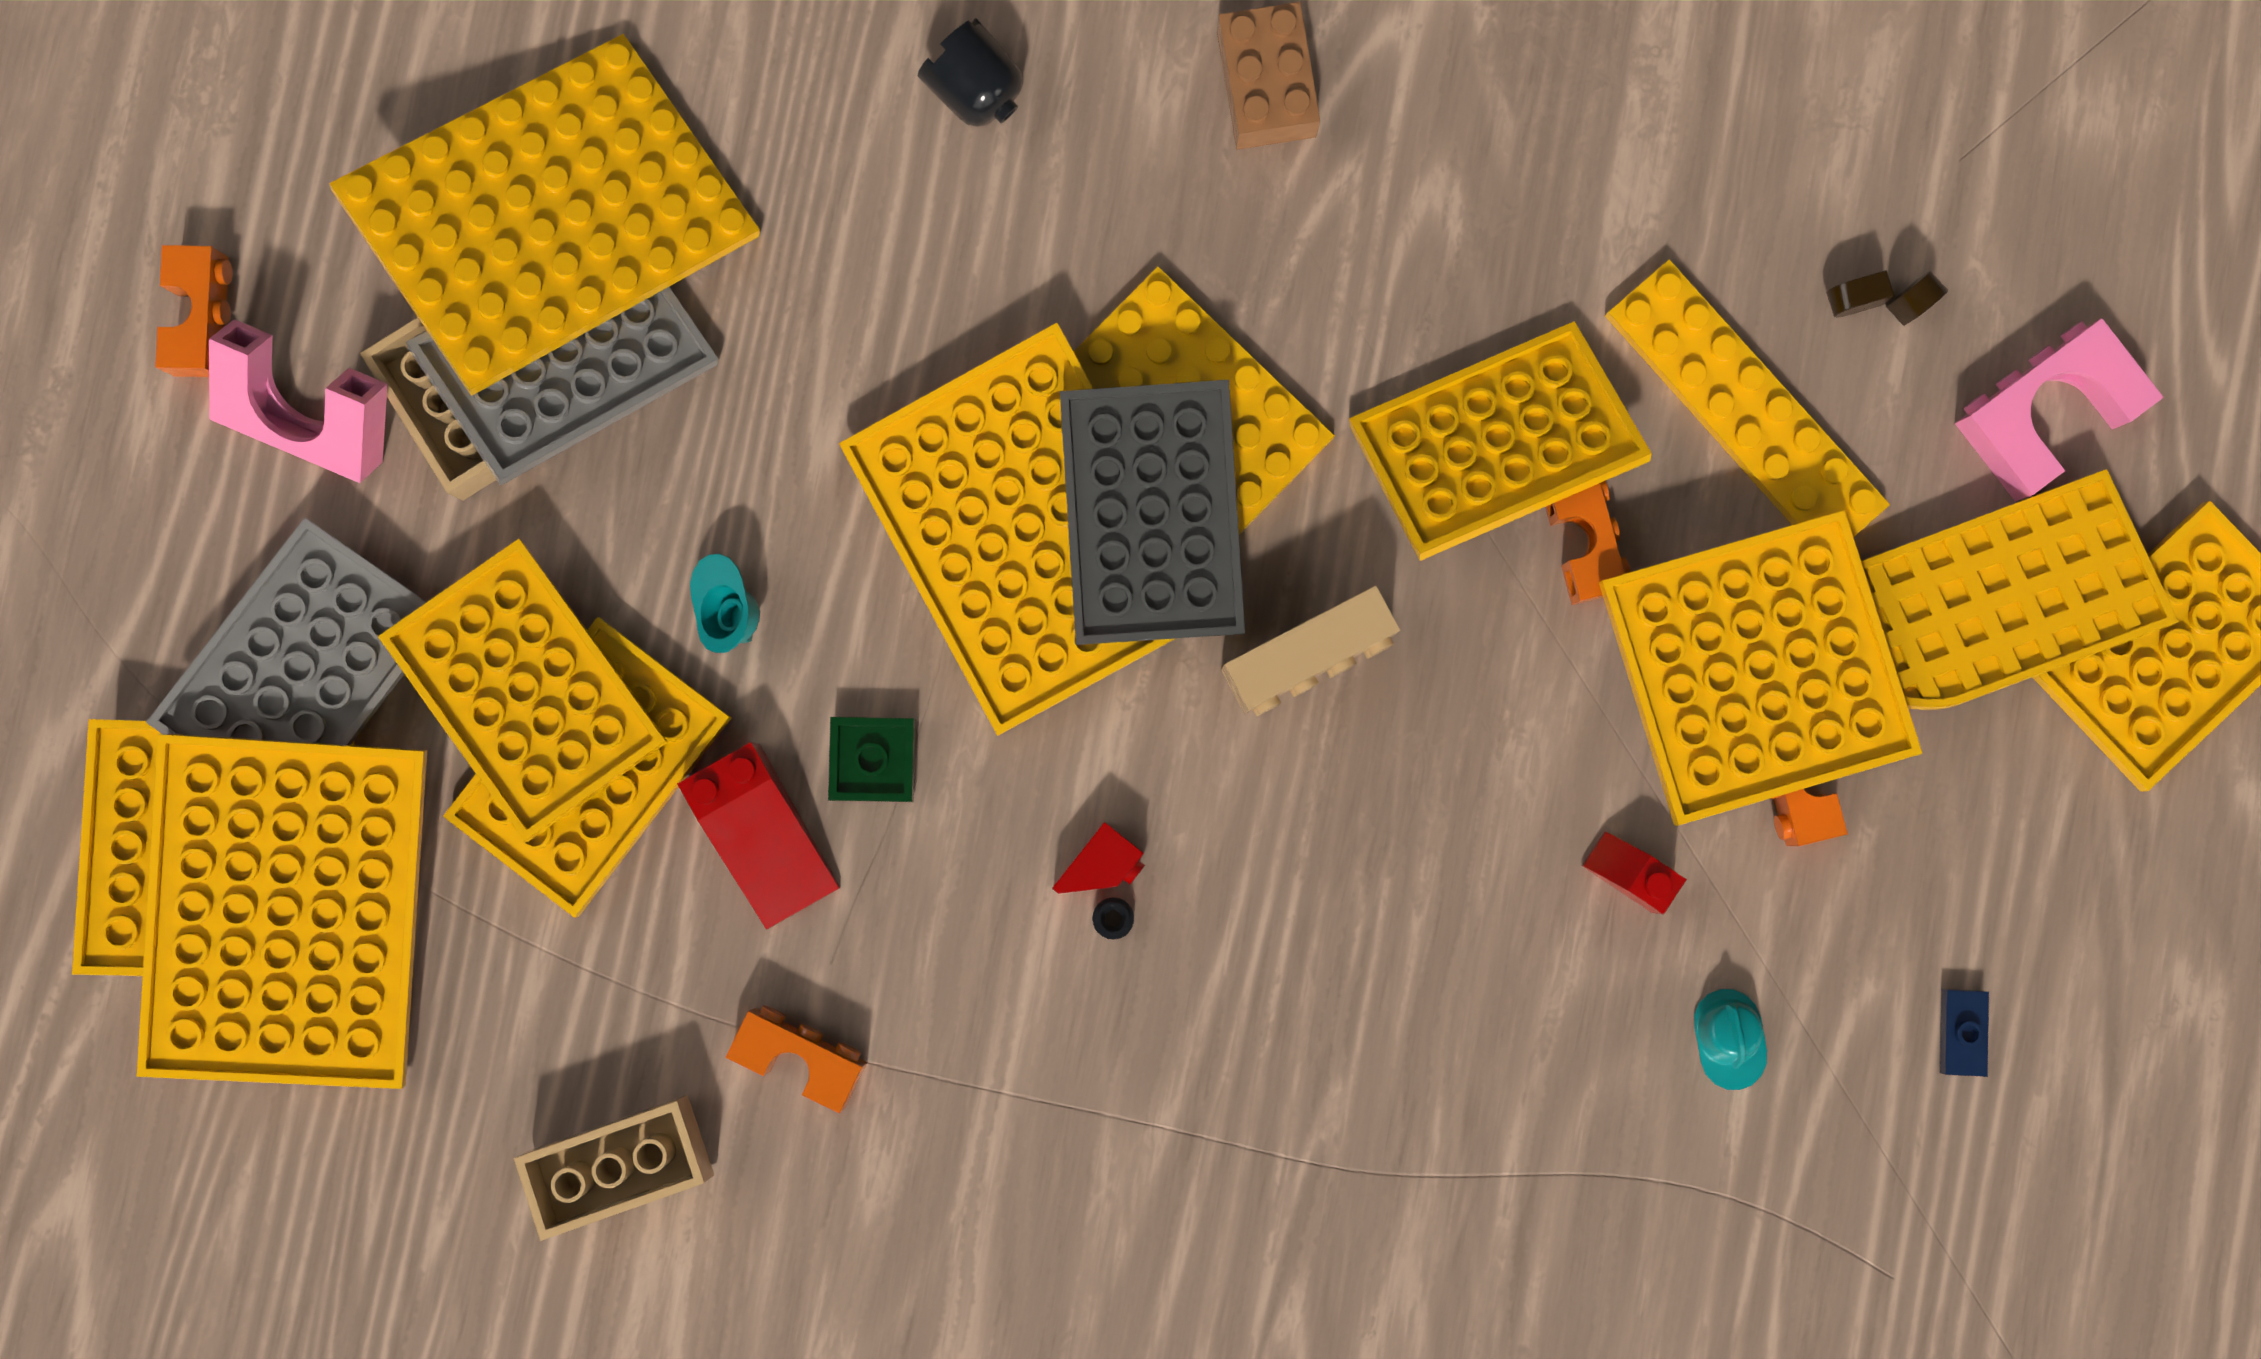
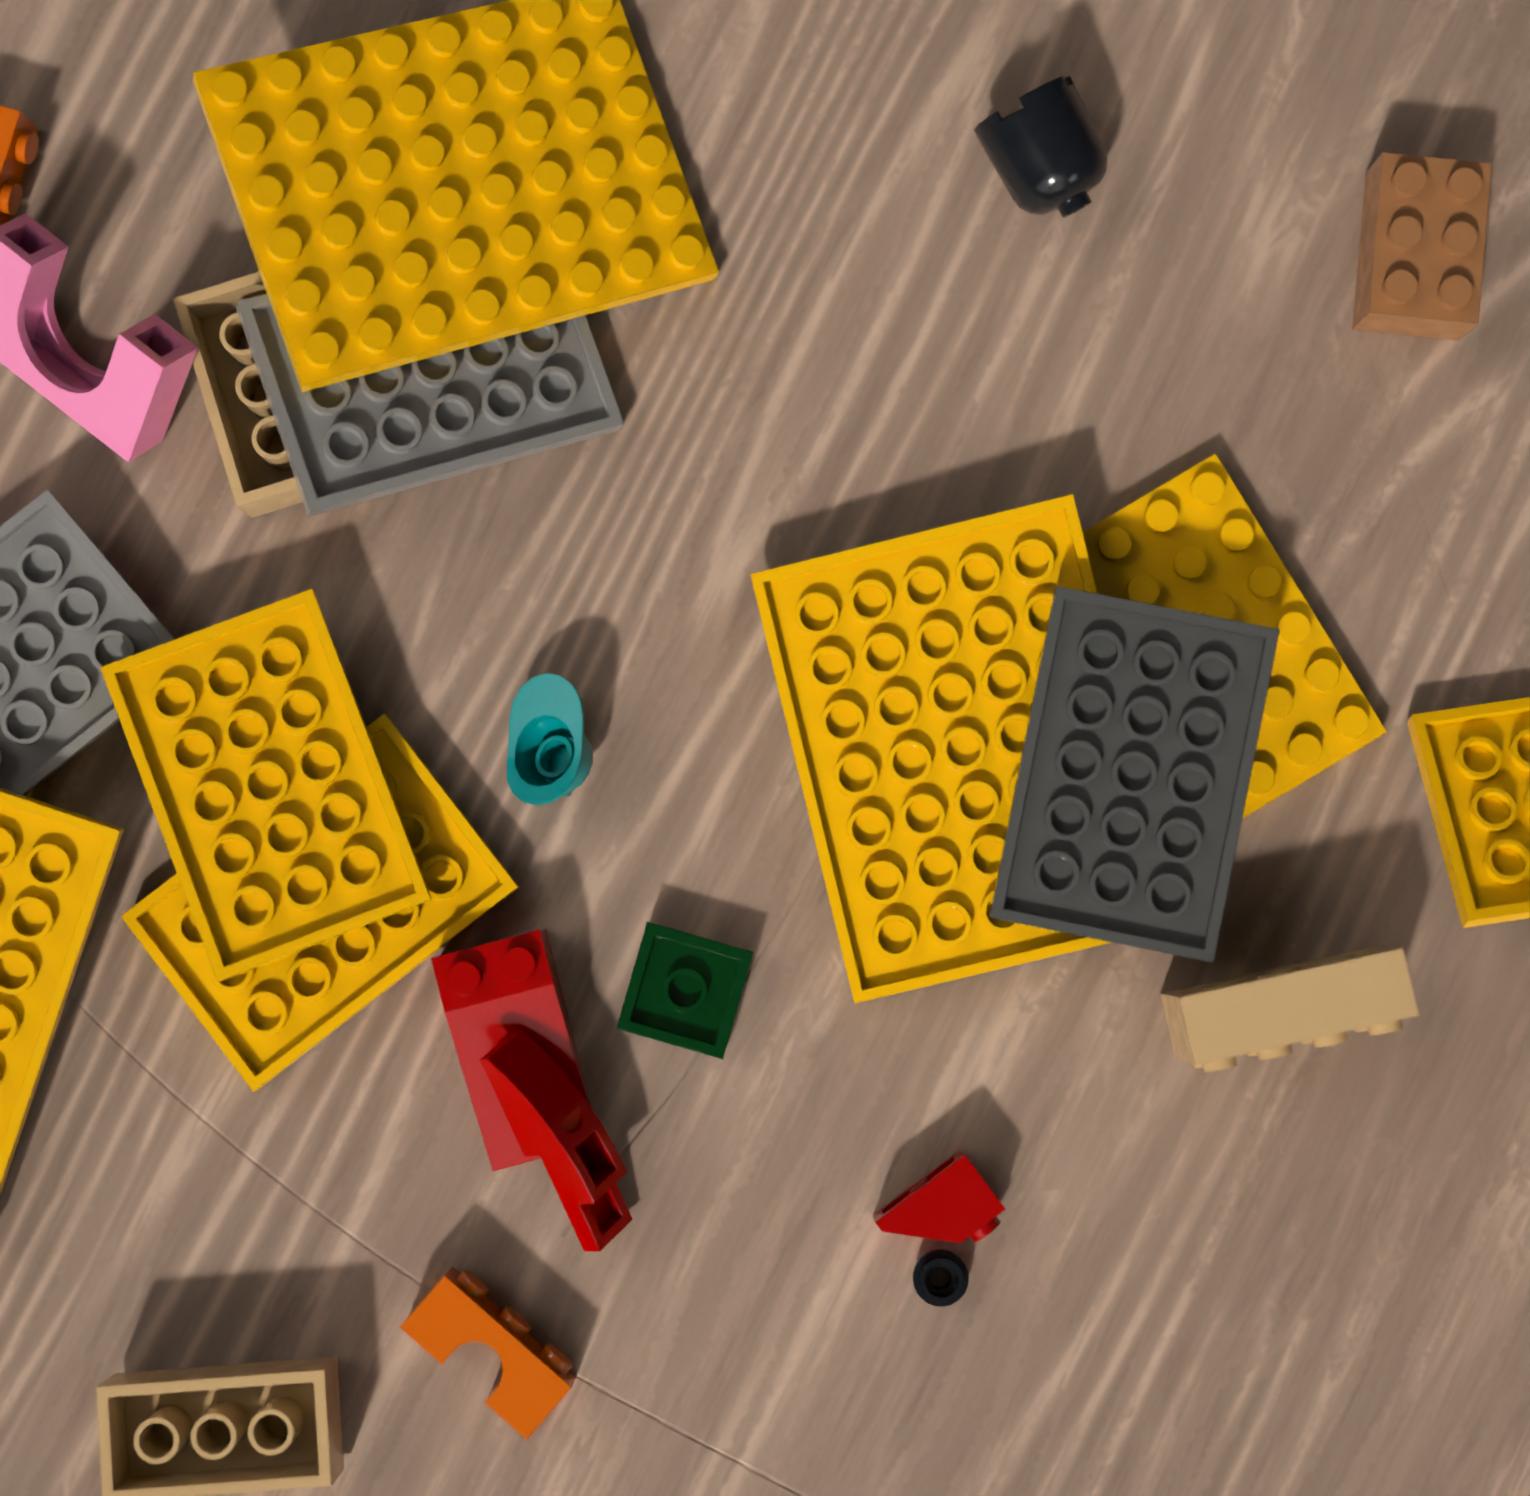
camera: 15 degrees right, 0 degrees up
none -> red slope [480,1030,633,1252]

